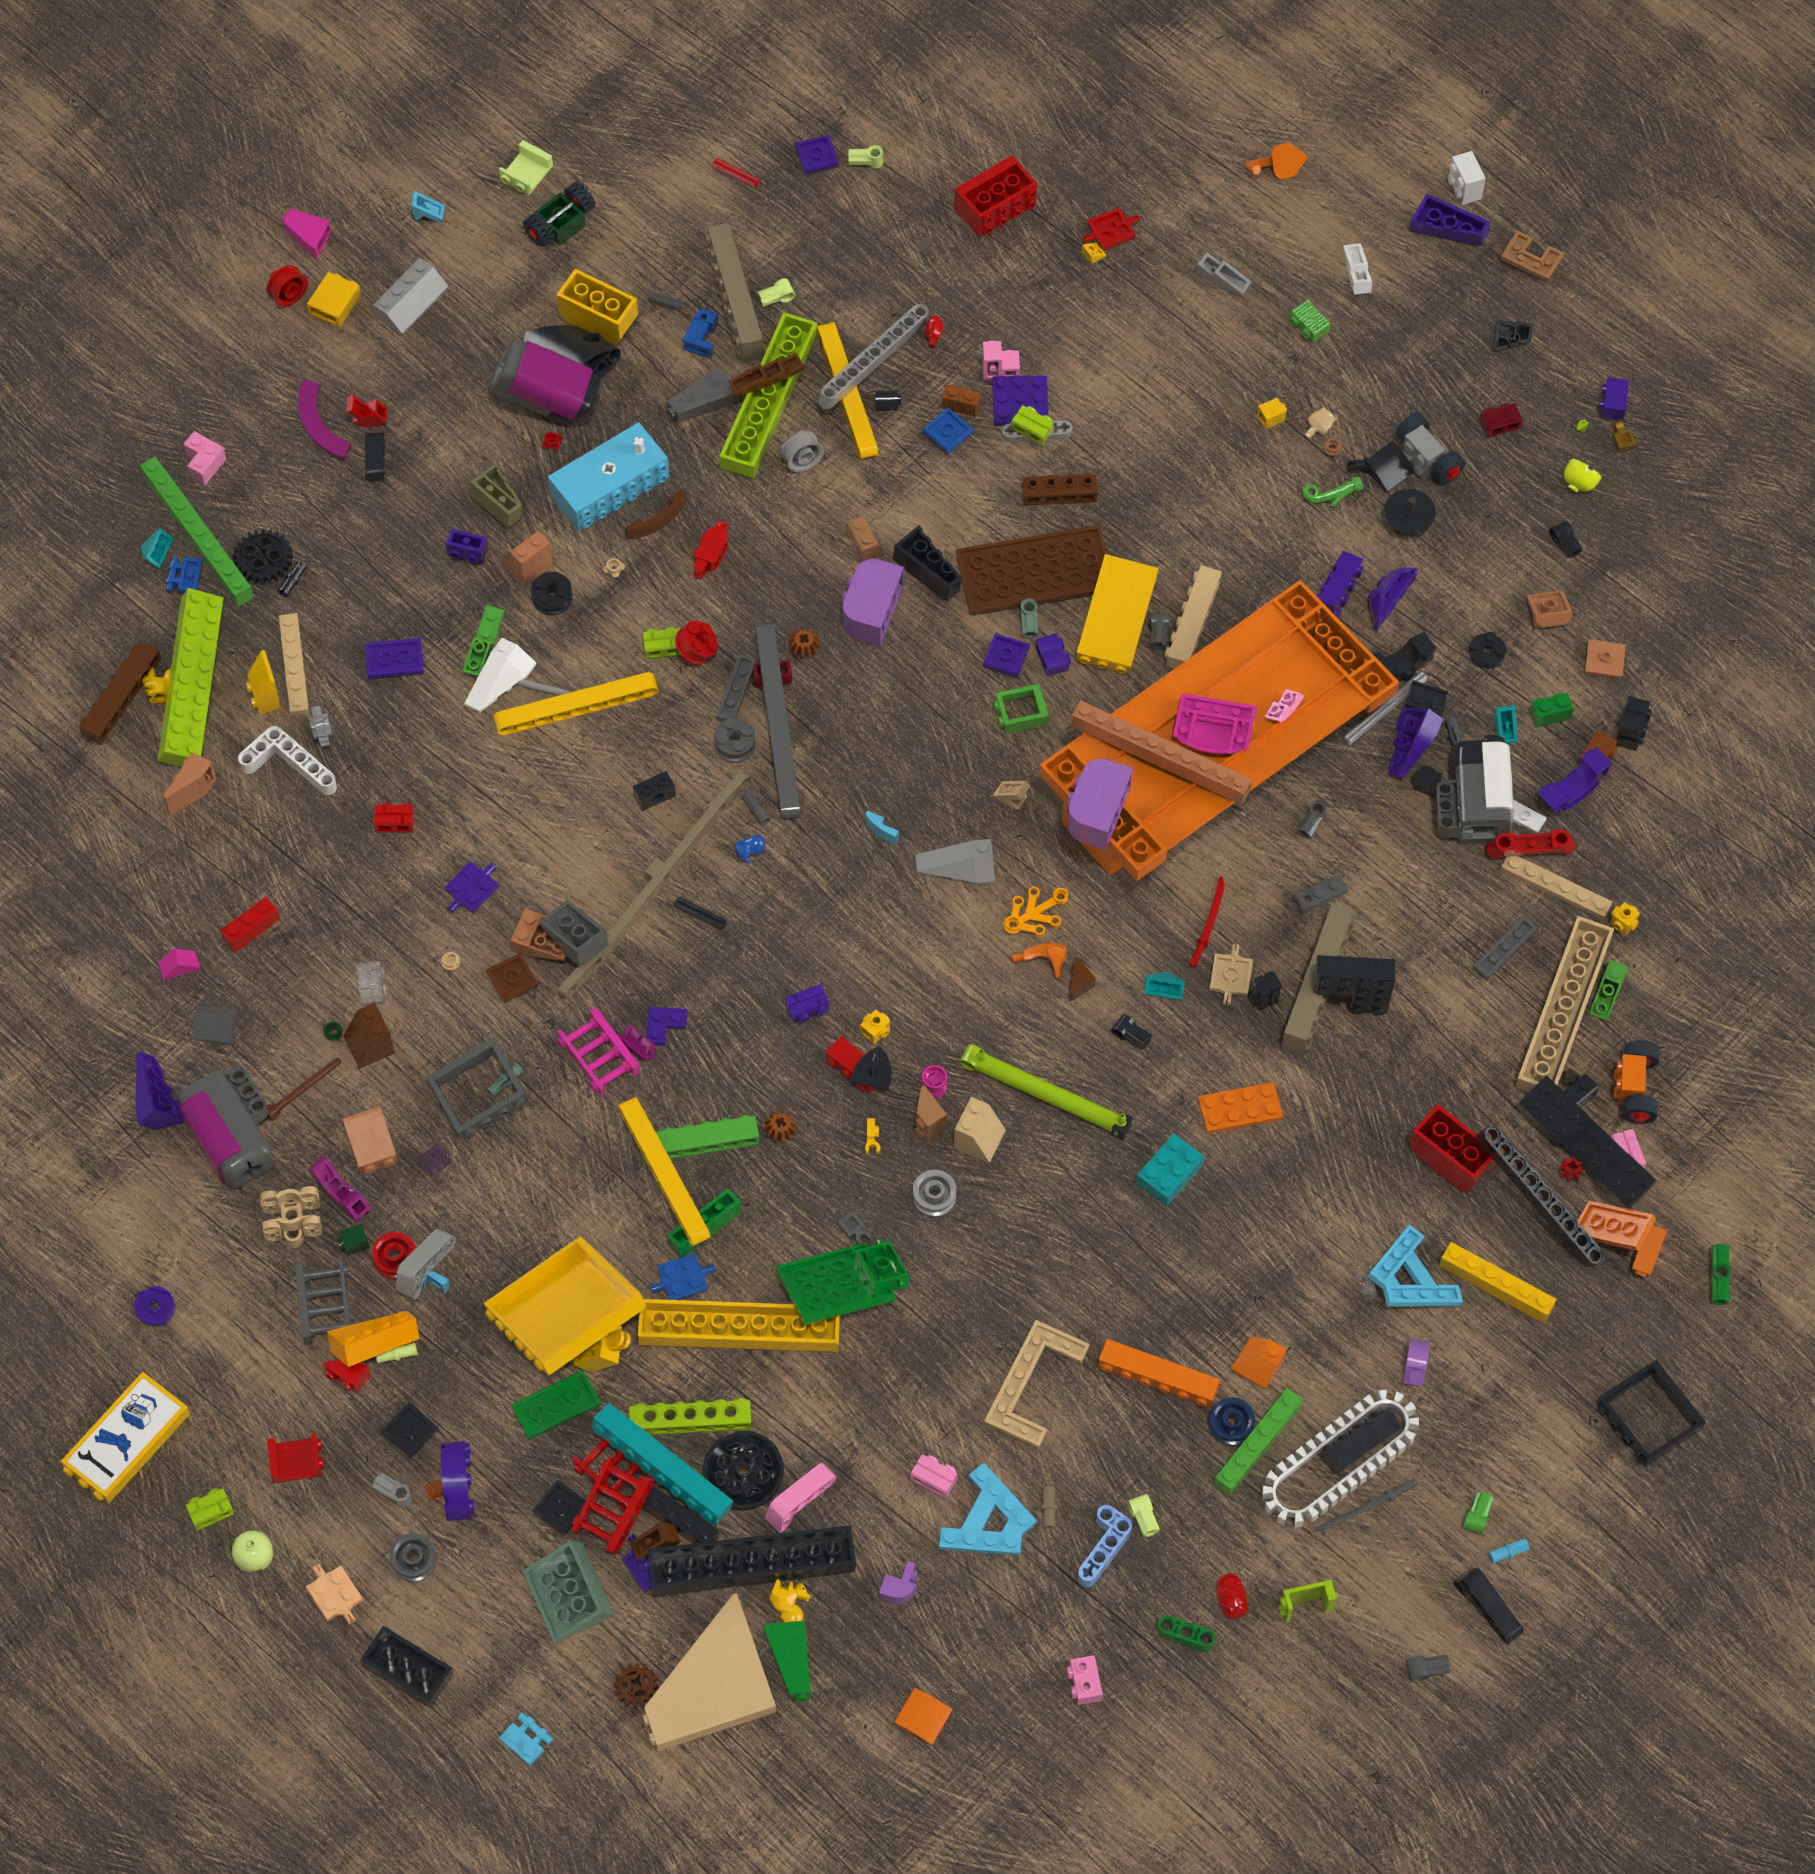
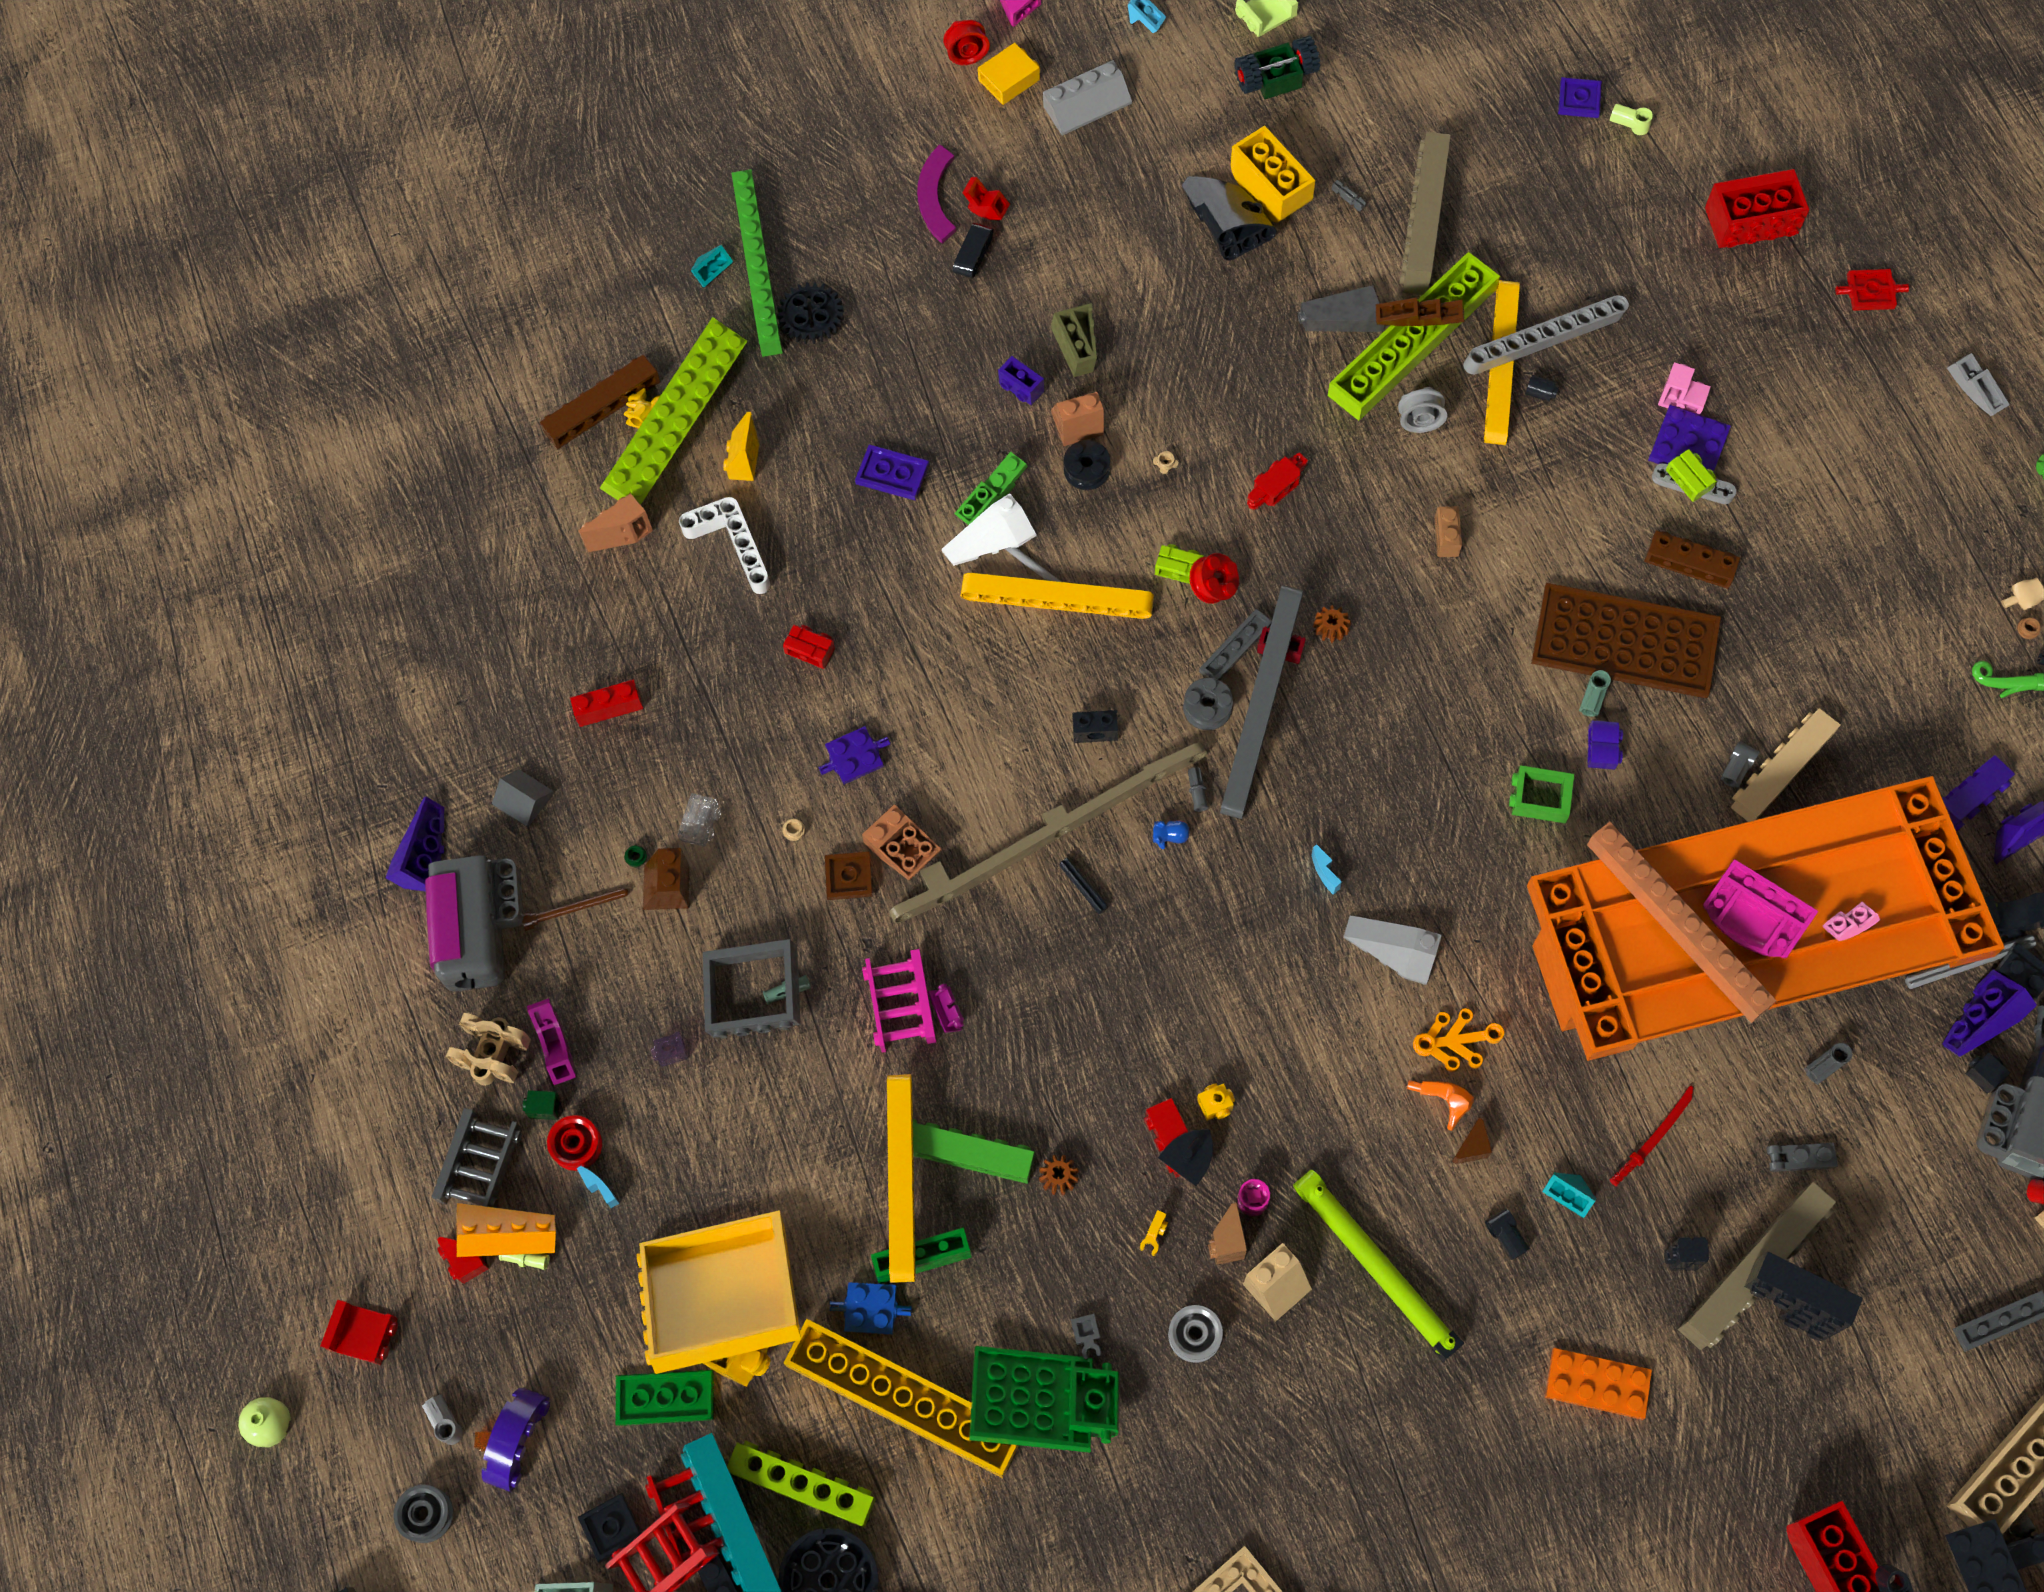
camera: 30 degrees right, 5 degrees up
brick [61,1372,190,1504] -> none
dark purple plate [134,1286,175,1326] -> none
dark pink slope [158,948,201,980] -> none
blue plate [165,557,203,593] -> none
bright pink brick [183,431,226,485] -> none
lime brick [186,1488,234,1531] -> none
black pin [278,561,307,597] -> none
tan plate [279,613,309,715] -> none
light nougat plate [306,1564,363,1625] -> none
light grey gear [309,706,332,747] -> none
nougat slope [343,1106,398,1175] -> none
black plate [381,1403,439,1458] -> none
light grey beam [396,1229,456,1300] -> none
magenta piece [488,338,600,425] -> none
dark grey slope [539,900,609,966] -> none
red plate [542,432,562,450] -> none
medium azure piece [548,422,669,532] -> none
reddish brown slope [625,488,686,540] -> none
dark purple plate [646,1007,688,1046] -> none
blue piece [682,309,719,359] -> none
red axle [712,158,760,188] -> none
yellowish green piece [757,279,795,307] -> none
dark purple brick [785,984,829,1023] -> none
medium lavender brick [842,559,904,646] -> none
black wedge [893,525,962,601] -> none
blue plate [922,408,974,454] -> none
red plant [925,315,943,348] -> none
dark orange brick [942,384,981,418] -> none
dark purple plate [983,633,1030,678] -> none
tan slope [993,781,1030,809] -> none
medium lavender brick [1067,759,1133,850] -> none
yellow brick [1076,554,1159,674] -> none
yellow slope [1082,243,1106,264] -> none
teal brick [1136,1134,1205,1207] -> none
tan plate [1209,944,1253,1006] -> none
yellow brick [1257,398,1287,429] -> none

